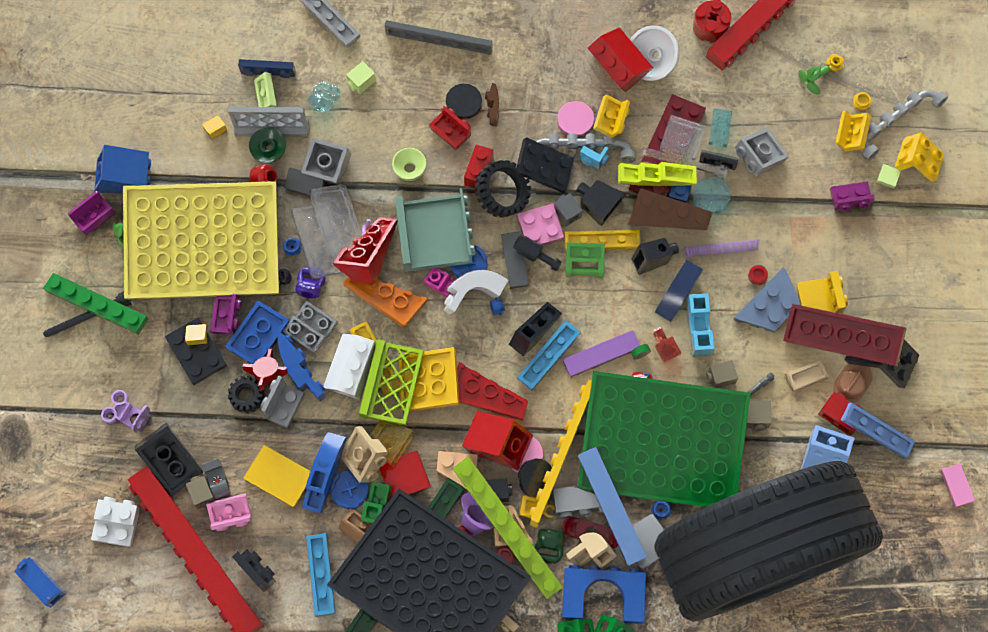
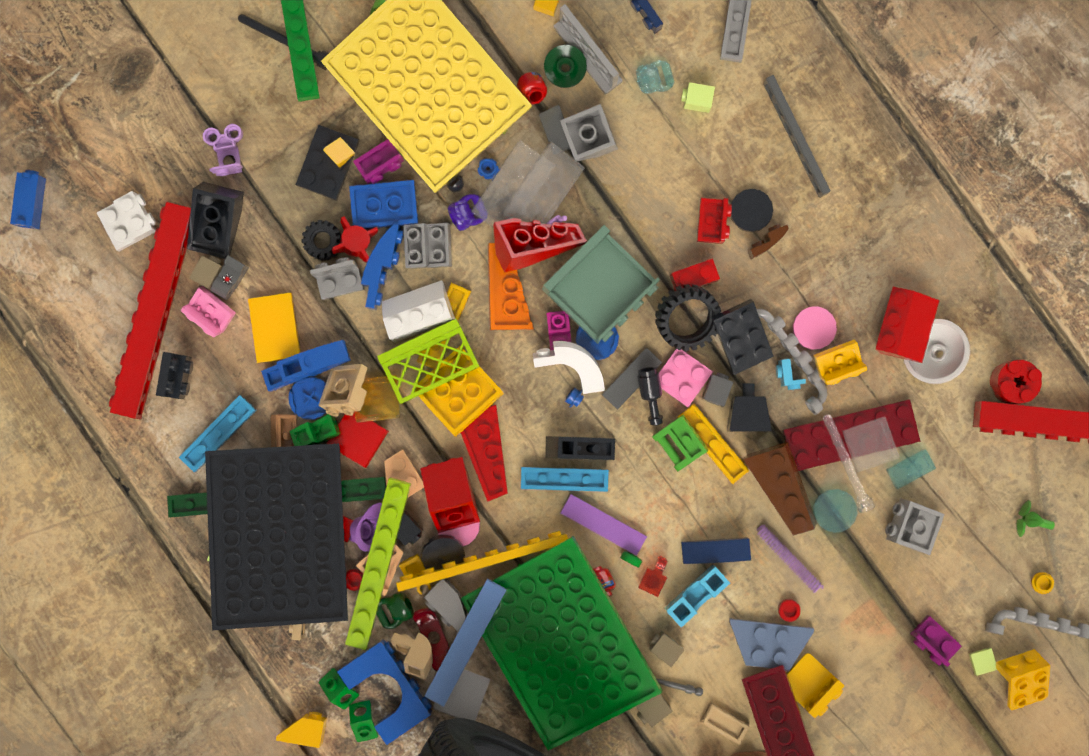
camera: 55 degrees right, 15 degrees up
yellowish green plate [254,72,276,107] -> none
yellowish green piece [392,148,426,181] -> none
neon yellow slope [618,162,697,186] -> none
black torso [631,238,679,275] -> none
blue plate [651,500,671,520] -> none
blue plate [669,185,692,203] -> none
black slope [699,150,738,170] -> none
yellow plate [826,54,844,72] -> none
yellow bracket [836,111,872,152] -> none

